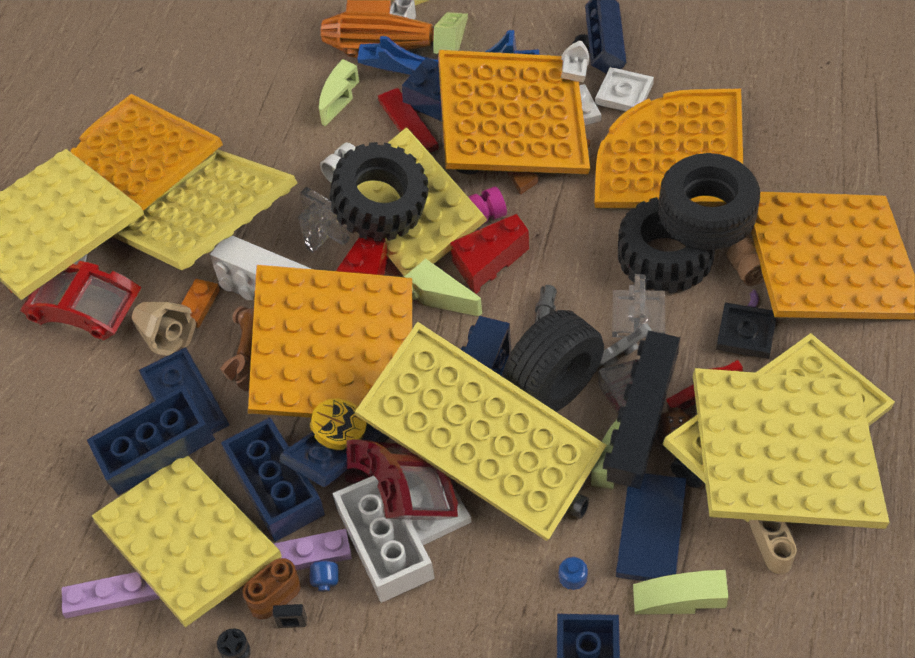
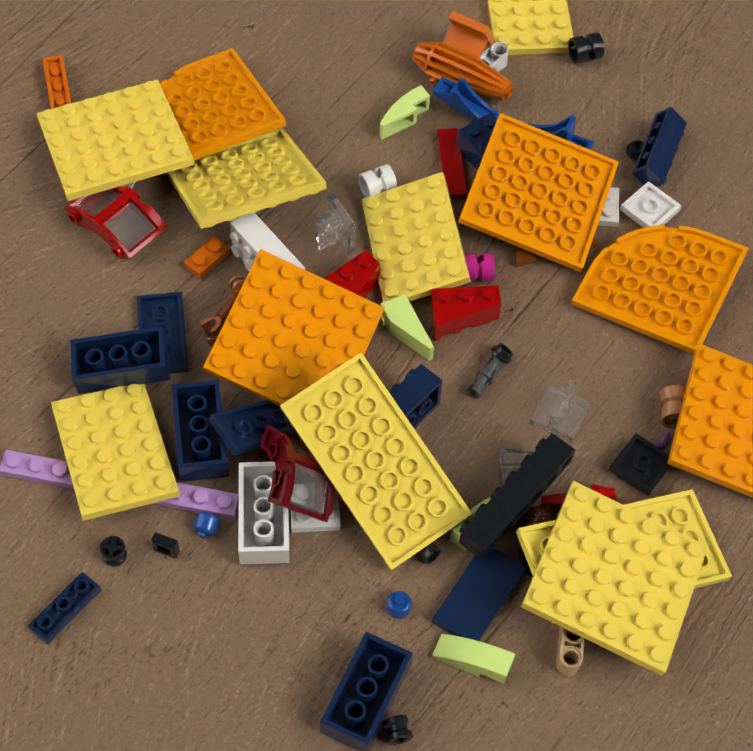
camera: 15 degrees right, 5 degrees up
tan cone [131,302,196,356] -> none
dark orange brick [243,558,301,620] -> none
yellow tile [310,398,367,450] -> none
black tyre [329,142,429,241] -> none
yellowish green slope [433,12,468,54] -> none
black tyre [503,310,604,412] -> none
white tile [561,41,589,83] -> none
light grey wing [598,323,652,369] -> none
black tyre [618,197,715,293] -> none
black tyre [658,153,760,250] -> none
none -> black plate [491,343,513,364]

